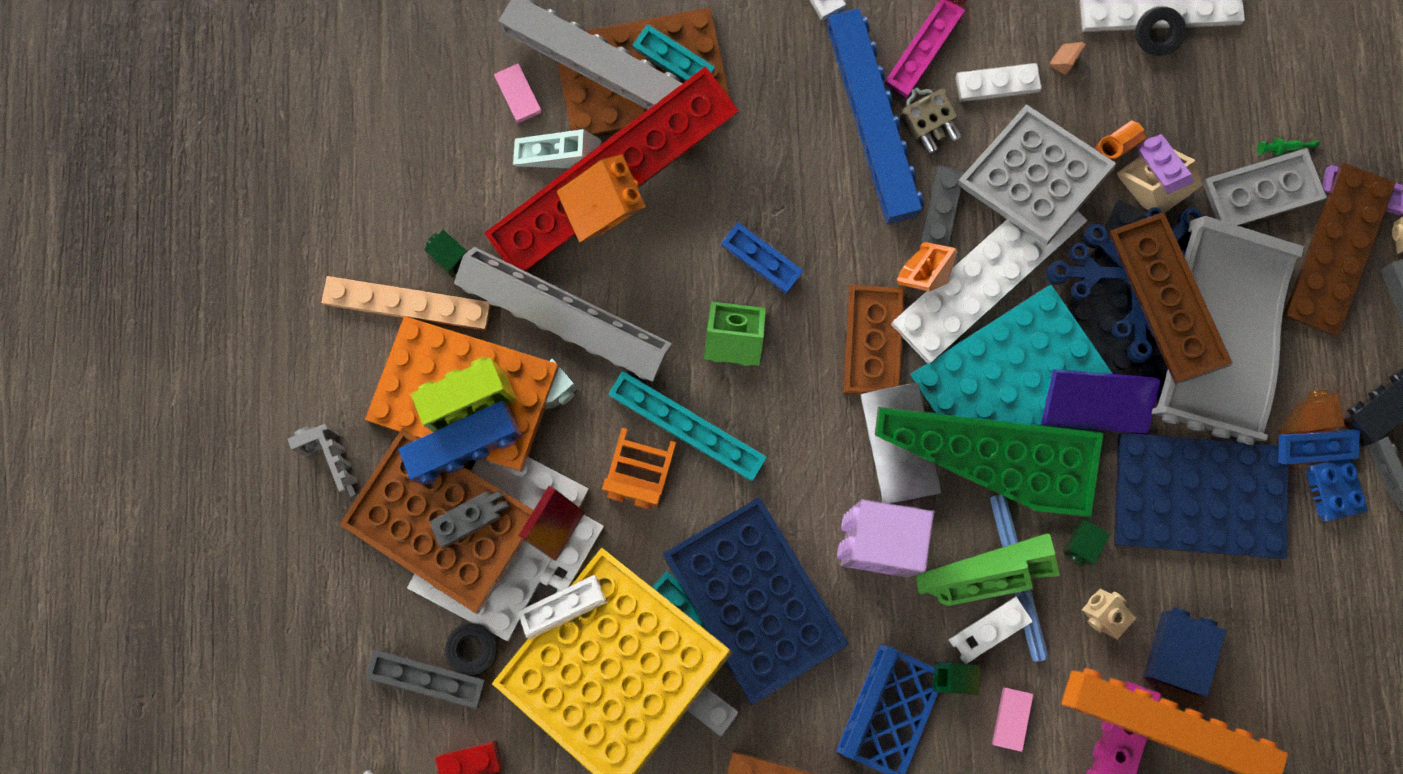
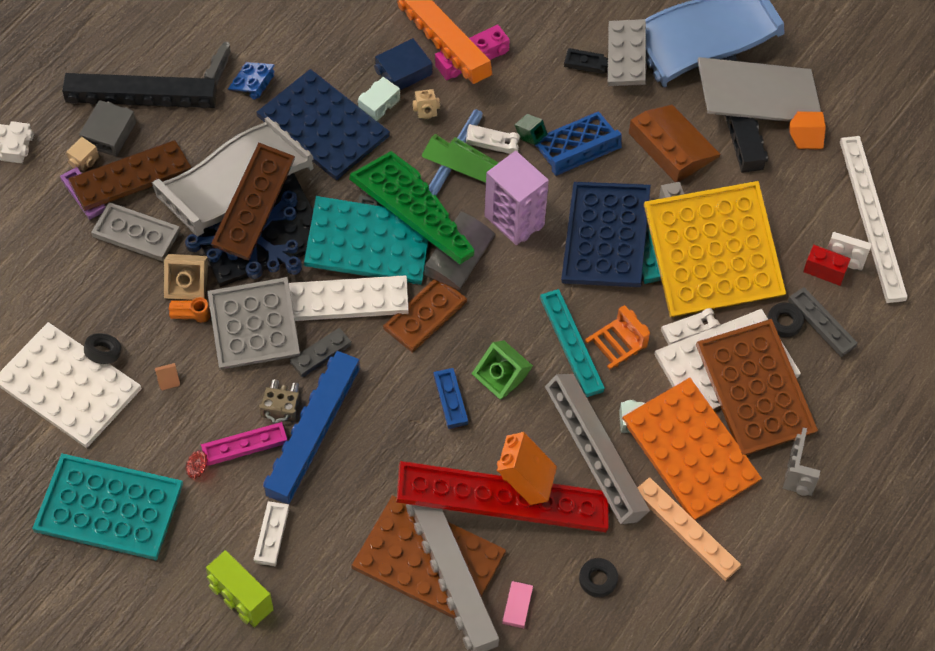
camera: 140 degrees left, 20 degrees down
blue brick [398,400,522,485] -> none
lime brick [411,357,517,432] -> none
dark green brick [424,230,467,277] -> none
dark grey hinge [429,491,509,549] -> none
light aqua slope [513,129,601,168] -> none
white tile [517,575,607,639] -> none
dark red tile [519,486,585,561] -> none
teal plate [632,24,715,82] -> none
orange slope [897,242,957,291] -> none
white plate [956,63,1041,102] -> none
bright pink tile [992,687,1033,752] -> none
dark purple tile [1041,369,1161,434] -> none
dark green brick [1063,520,1110,567] -> none
medium lavender plate [1136,134,1194,195] -> none
green piece [1257,138,1320,156] -> none
clear orange slope [1278,390,1345,437] -> none
blue plate [1278,429,1360,464] -> none
none -> light aqua brick [358,77,400,121]
none -> black tyre [579,558,618,597]

